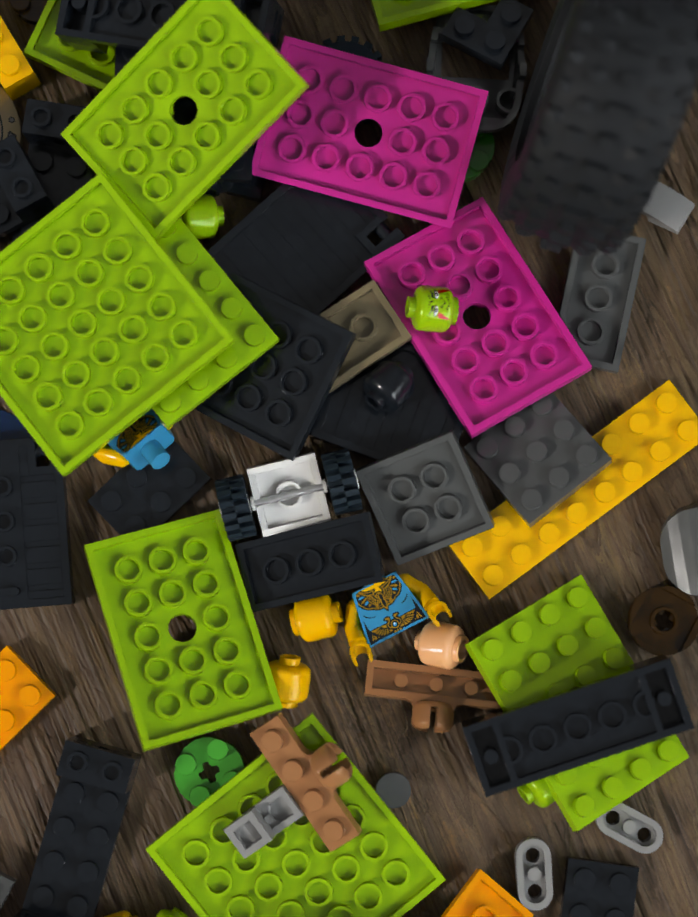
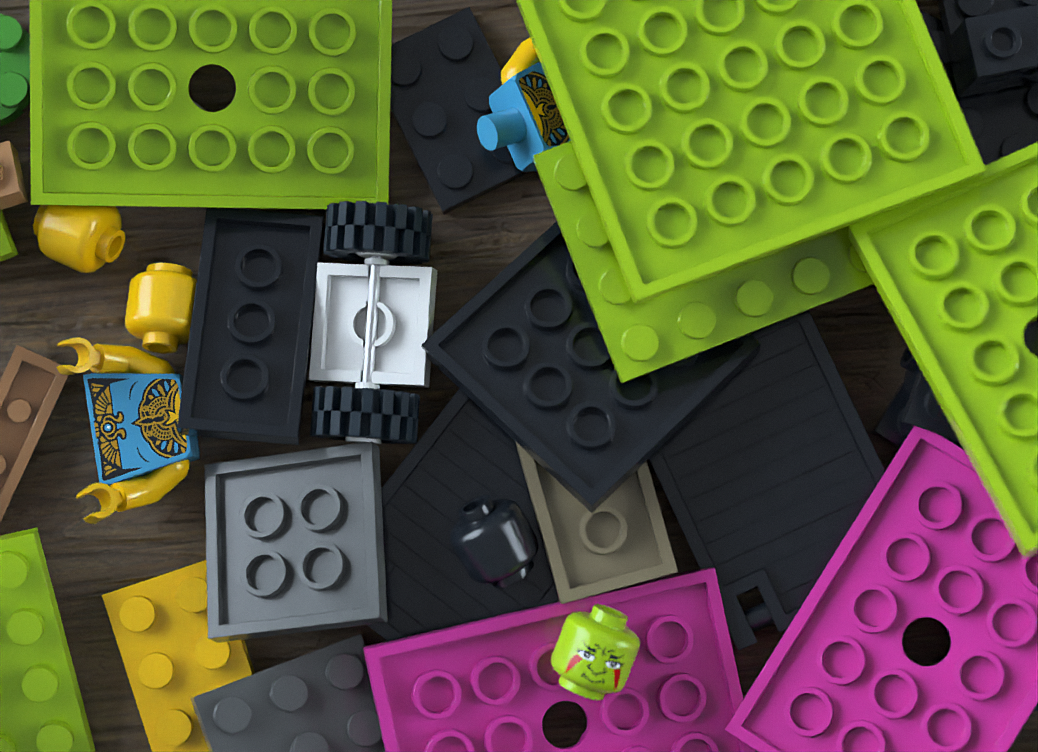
camera: 110 degrees right, 0 degrees up
lime head [180,194,224,239] -> none
light nougat head [414,621,469,670] -> none

